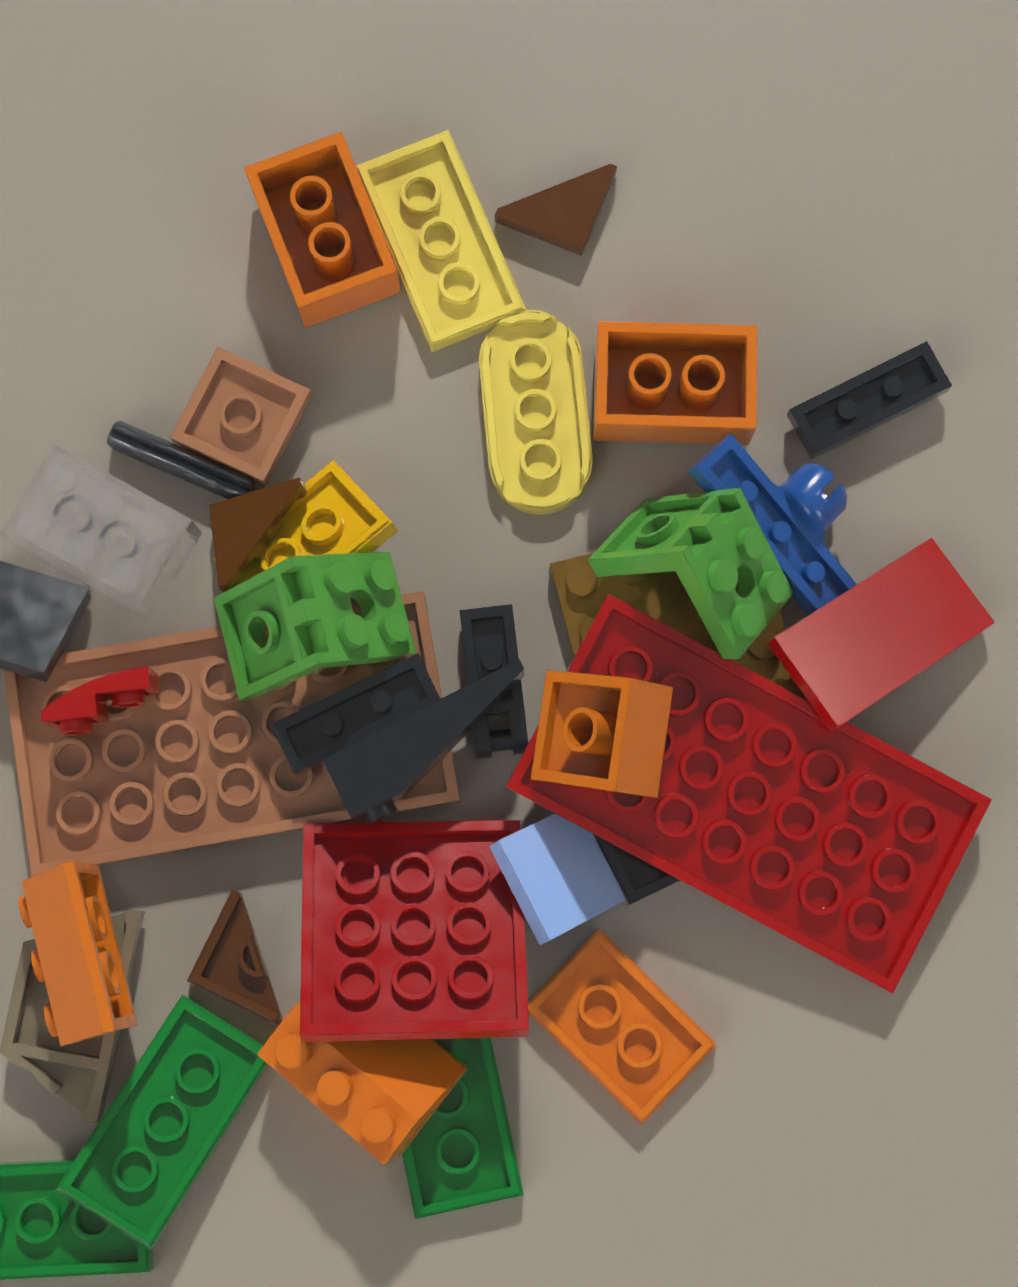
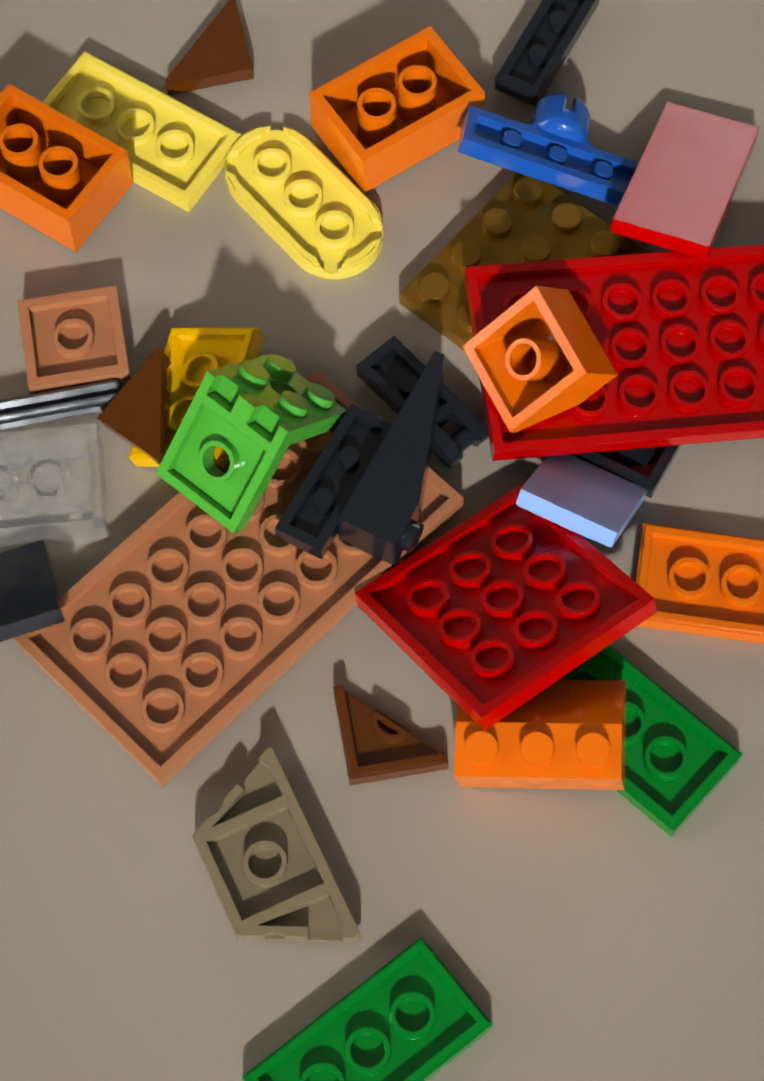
camera: 35 degrees left, 15 degrees down
orange slope [18,861,138,1047] -> none
red slope [41,666,160,735] -> none
green tile [56,995,268,1250] -> none
bright green bracket [588,488,794,659] -> none

